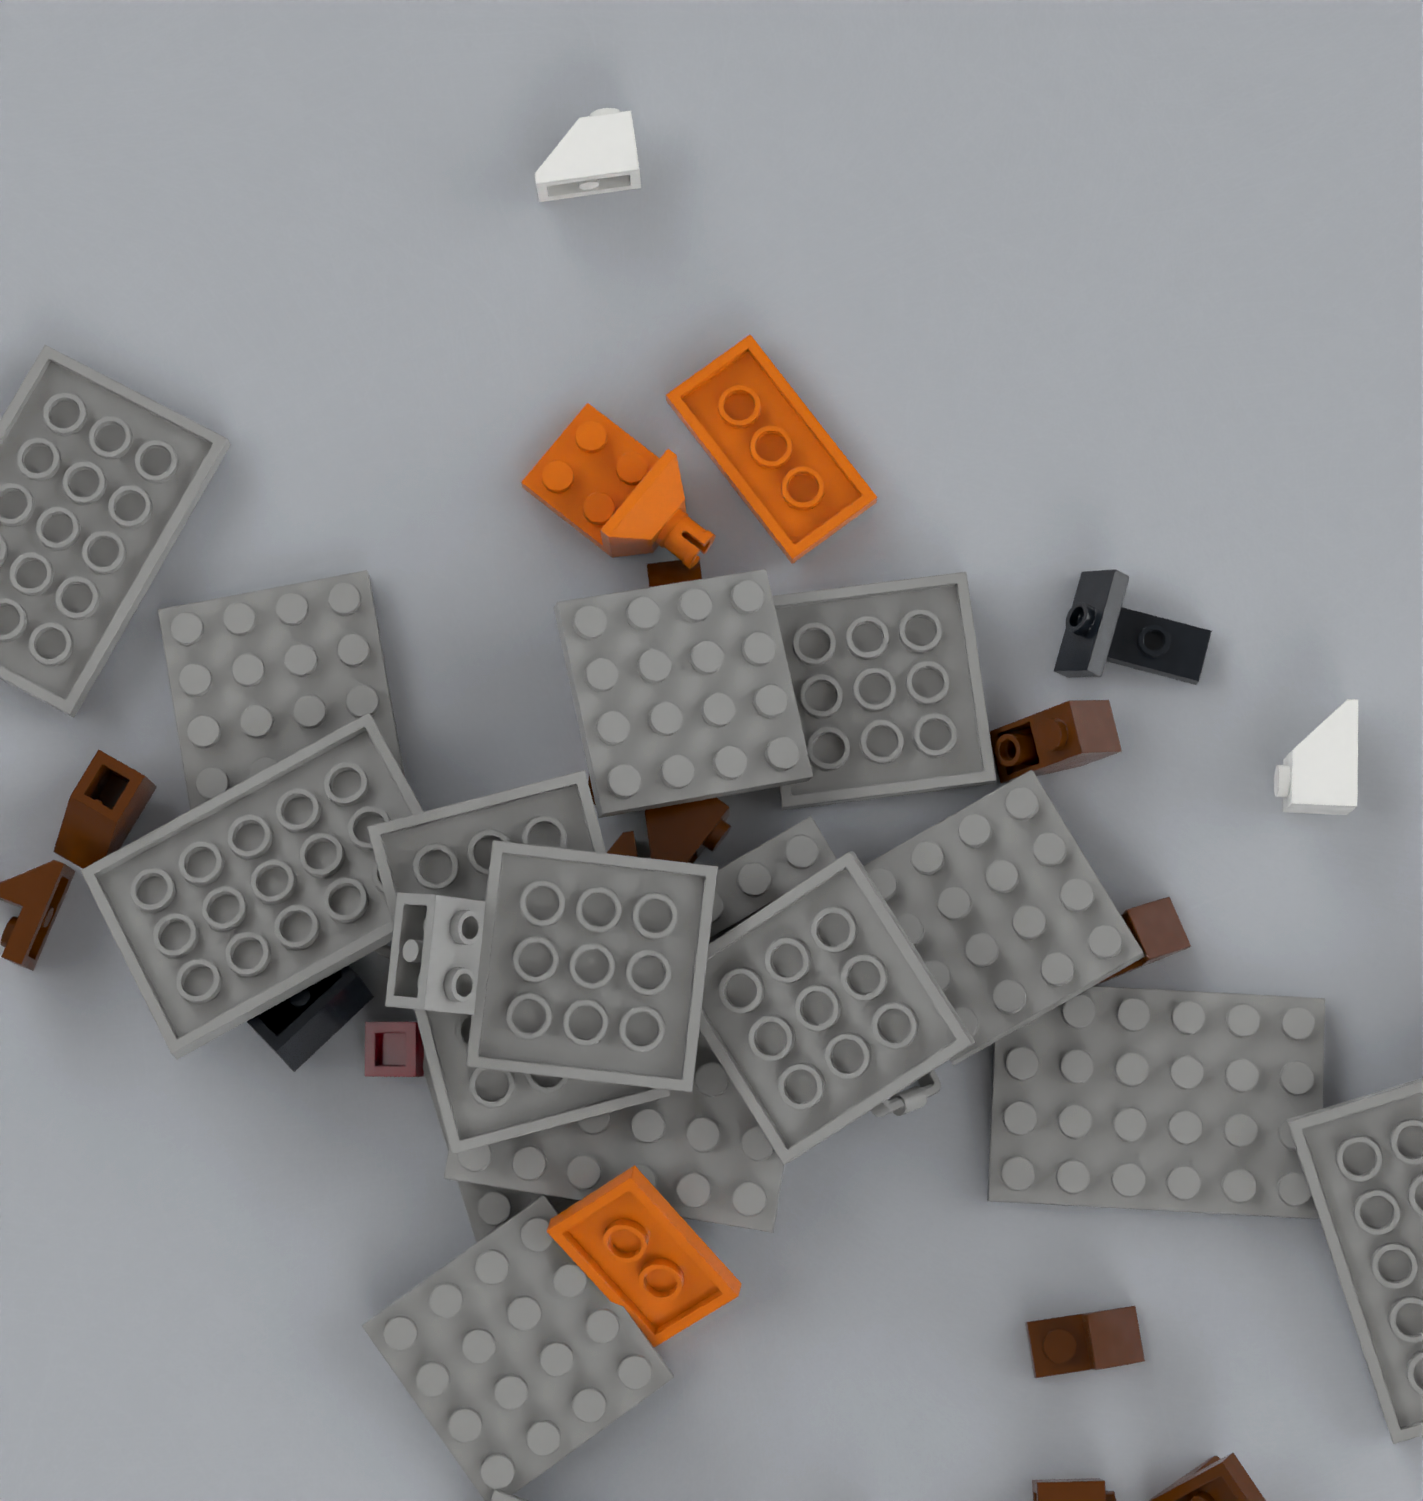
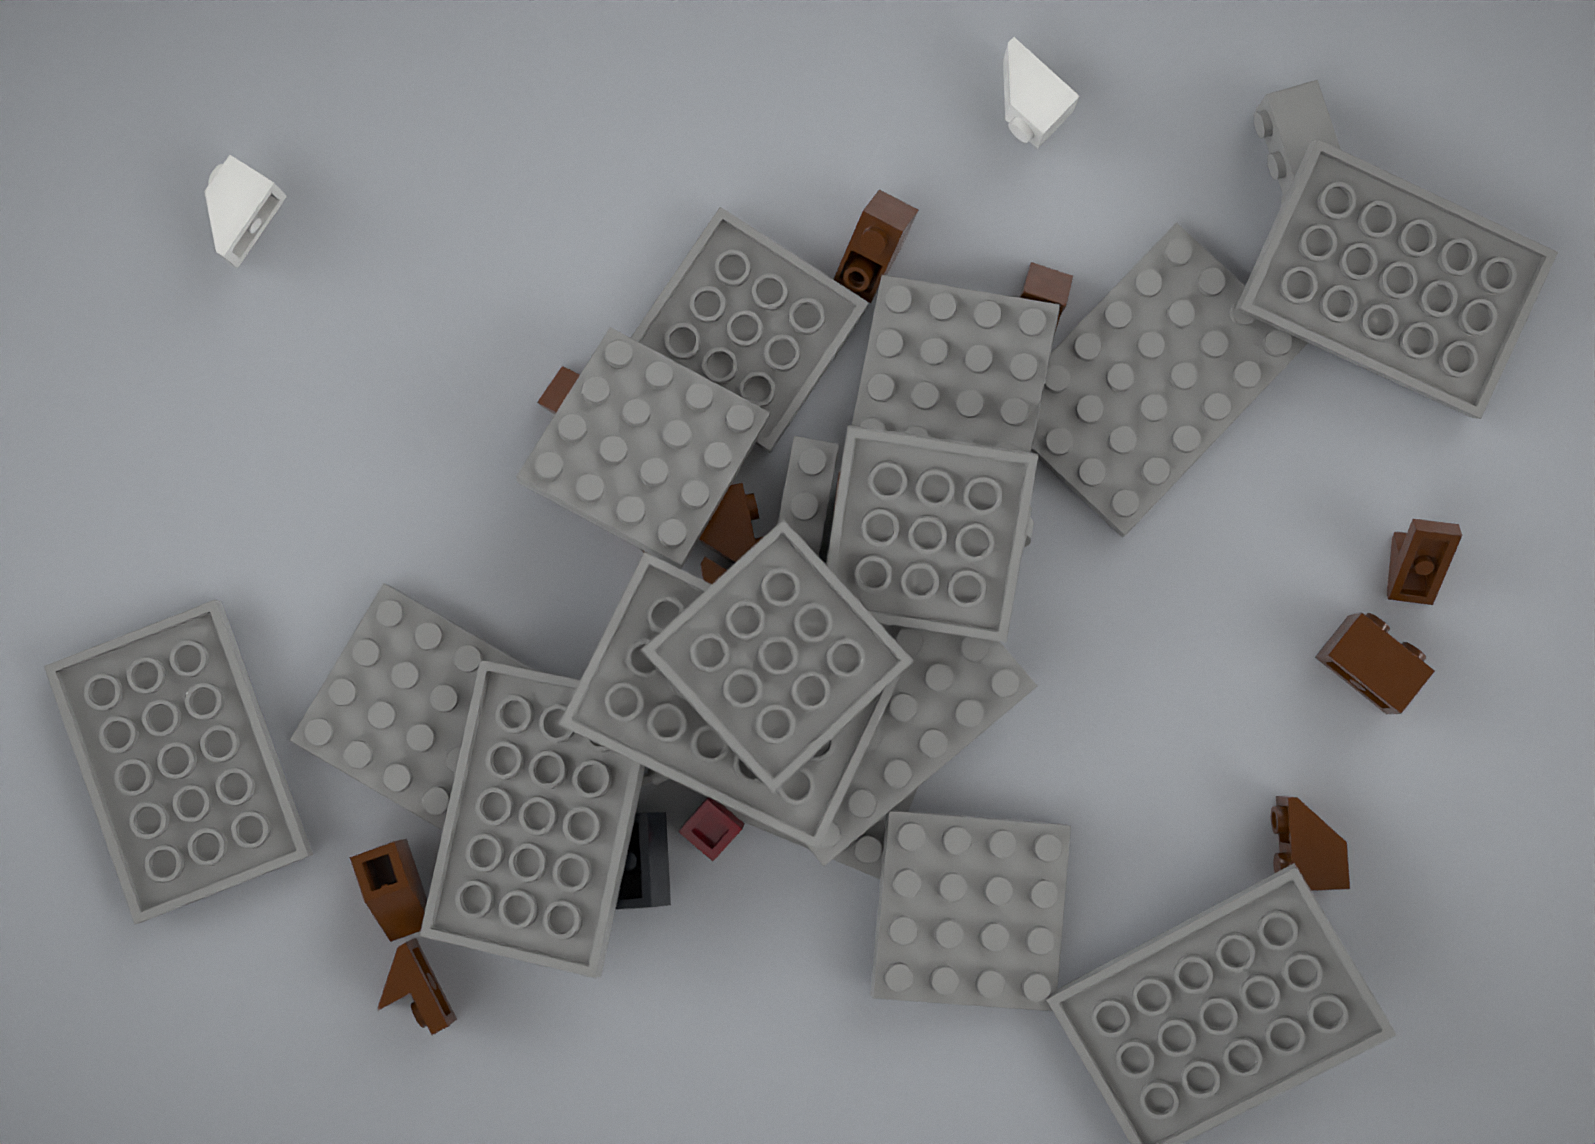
camera: 50 degrees left, 5 degrees up
light grey brick [385,892,486,1015] -> none
orange plate [521,403,716,569] -> none
orange plate [547,1165,742,1347] -> none
orange plate [666,334,877,564] -> none
reddish brown slope [1025,1306,1145,1378] -> none
black plate [1054,569,1129,678] -> none
black plate [1106,607,1212,685] -> none

